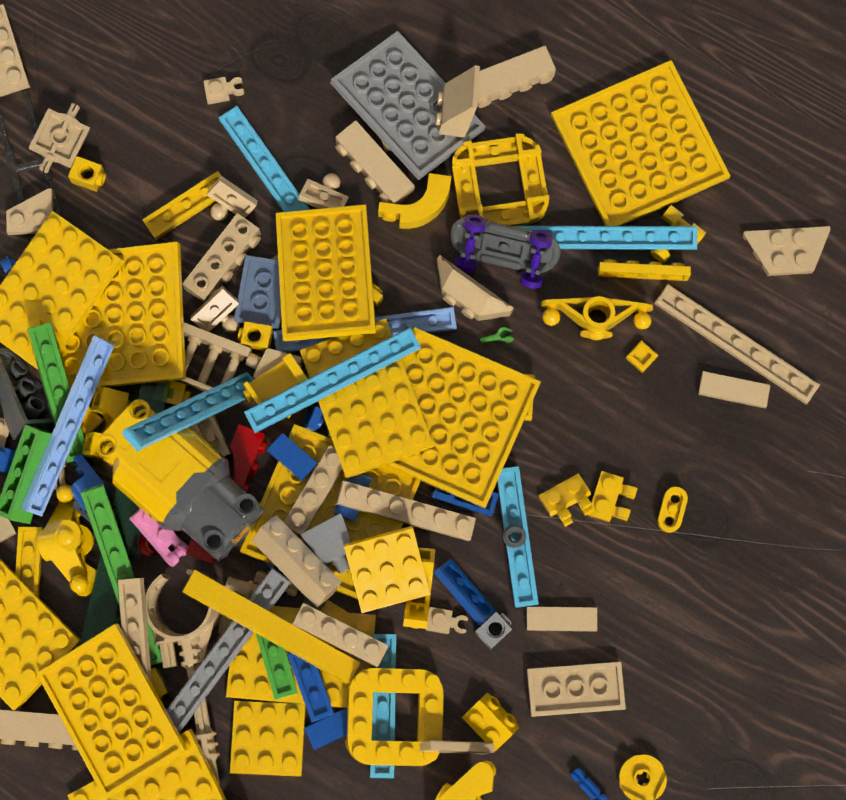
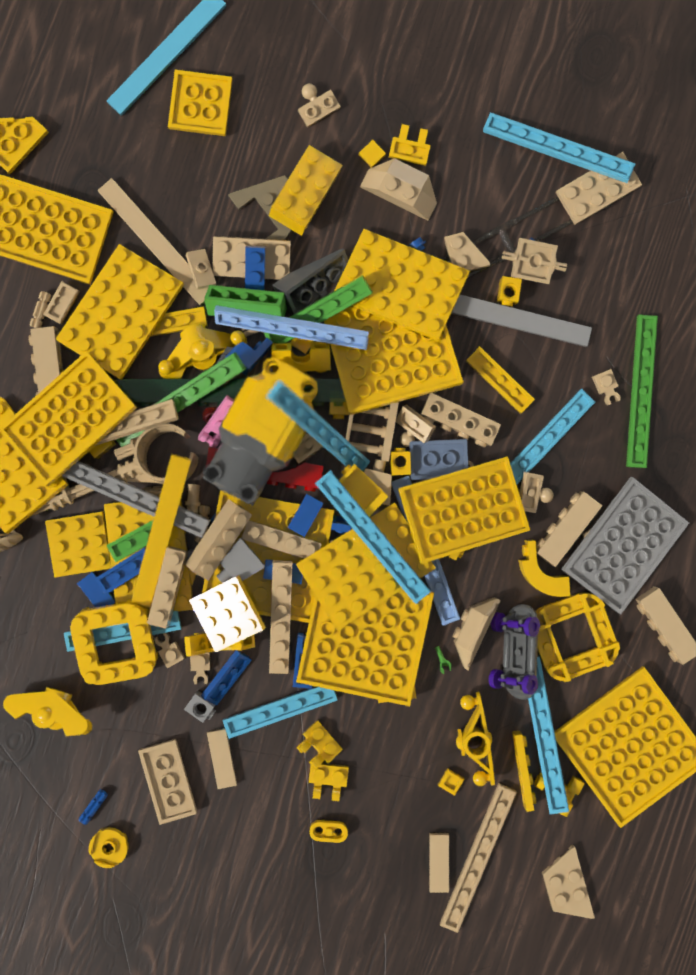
camera: 85 degrees right, 10 degrees up
tan plate [207,176,258,221] -> none
tan tile [420,740,494,755] -> none
tan slope [435,65,480,138] -> none
yellow bracket [462,693,520,752] -> none
dark grey plate [503,525,526,548] -> none
none -> tan plate [154,632,185,668]
none -> light grey tile [451,295,592,347]
none -> bright green tile [626,315,658,468]

